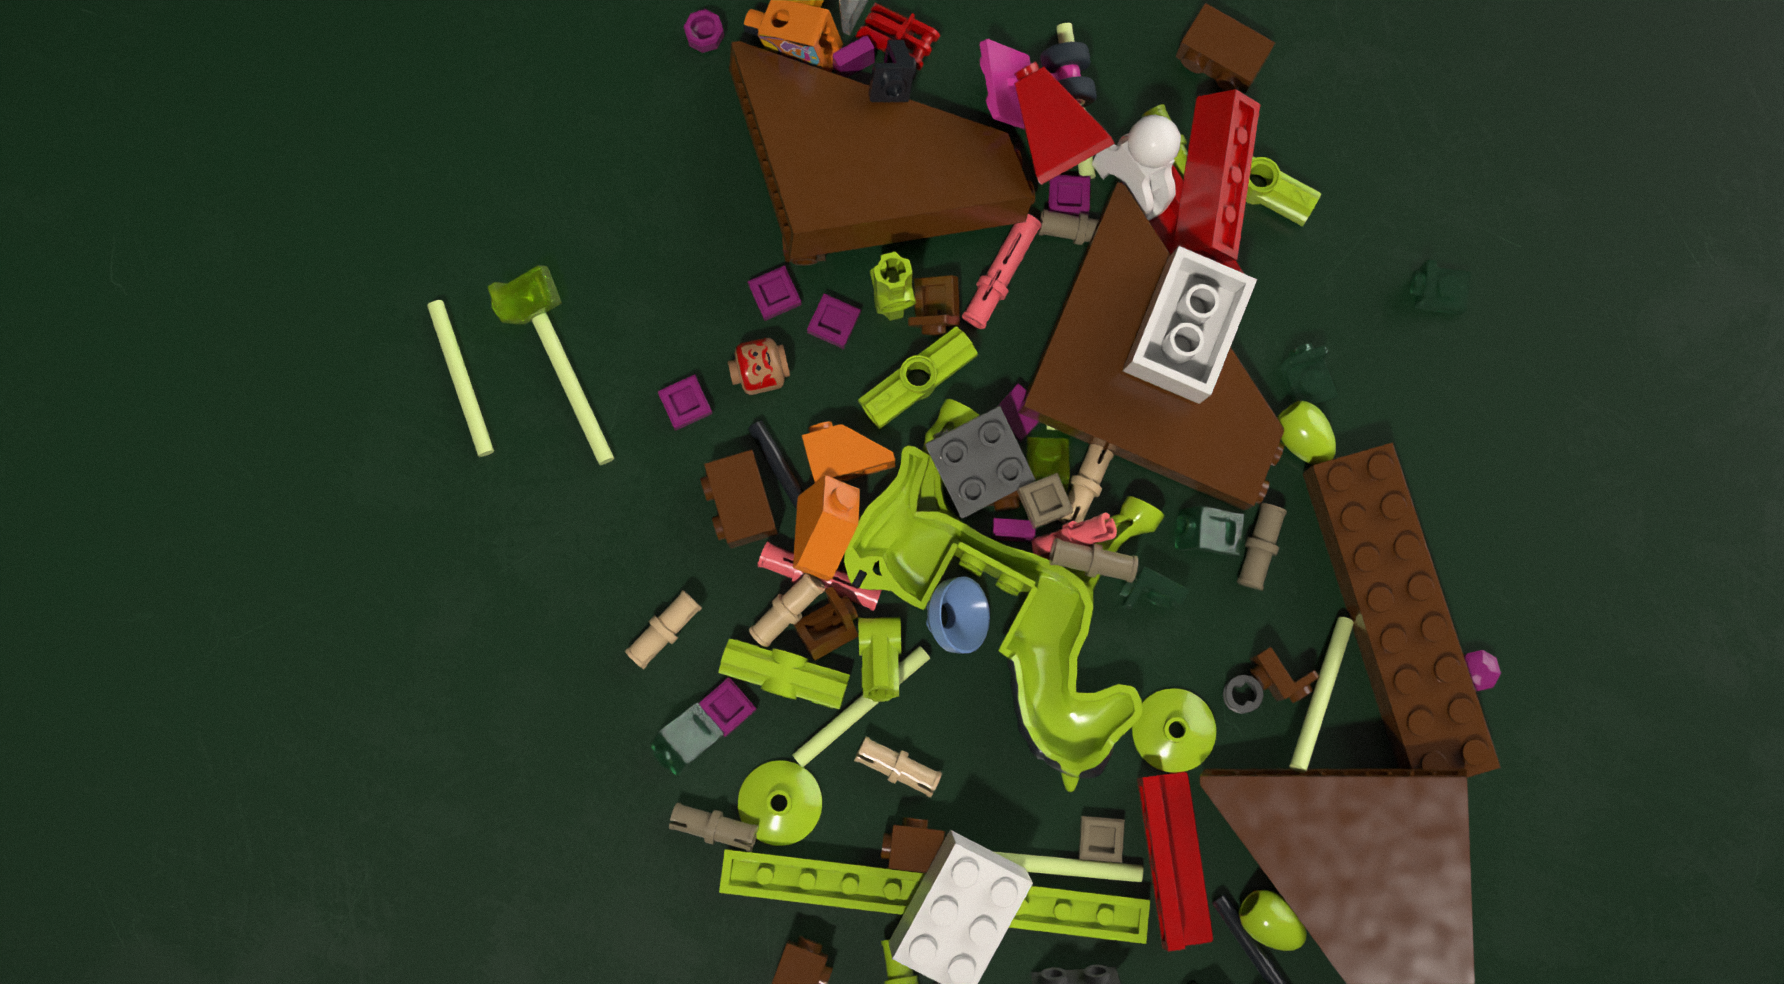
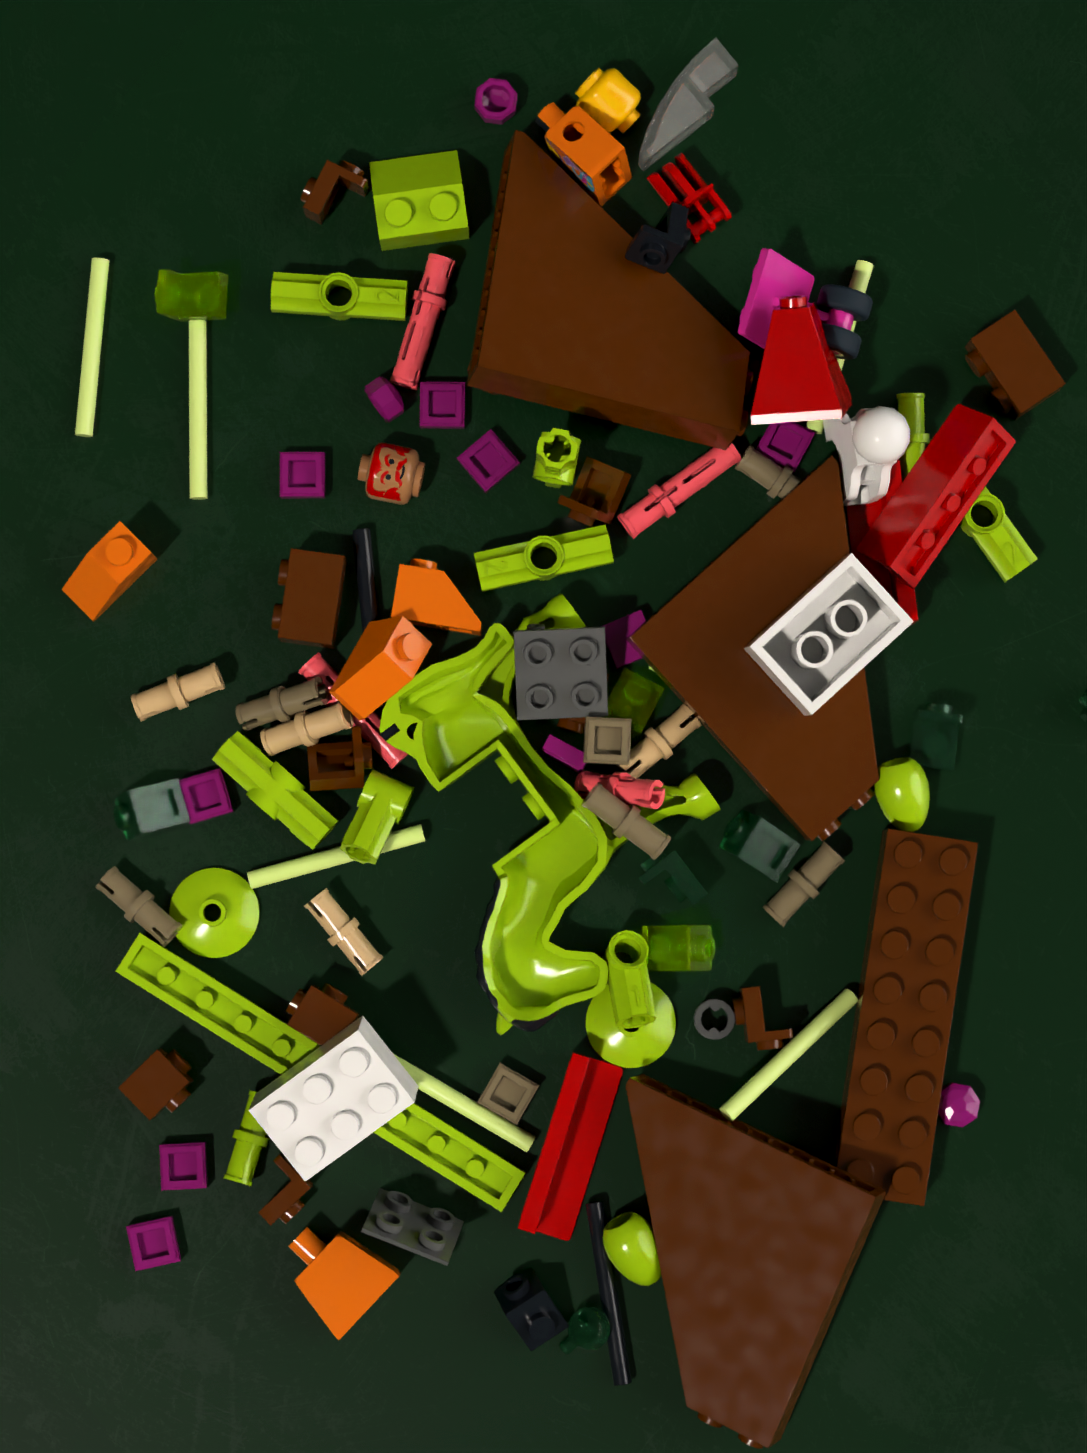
camera: 25 degrees right, 5 degrees up
magenta tile [832,36,875,78] -> none
medium blue piece [926,577,990,654] -> none
none -> orange slope [61,521,157,622]
none -> dark tan pin [236,677,329,732]
none -> lime piece [271,272,408,321]
none -> reddish brown bracket [300,160,369,225]
none -> magenta tile [364,376,404,423]
none -> lime slope [369,150,470,251]
none -> coral pin [390,253,456,390]
none -> lime piece [602,930,657,1029]
none -> clear neon green bracket [642,925,715,971]

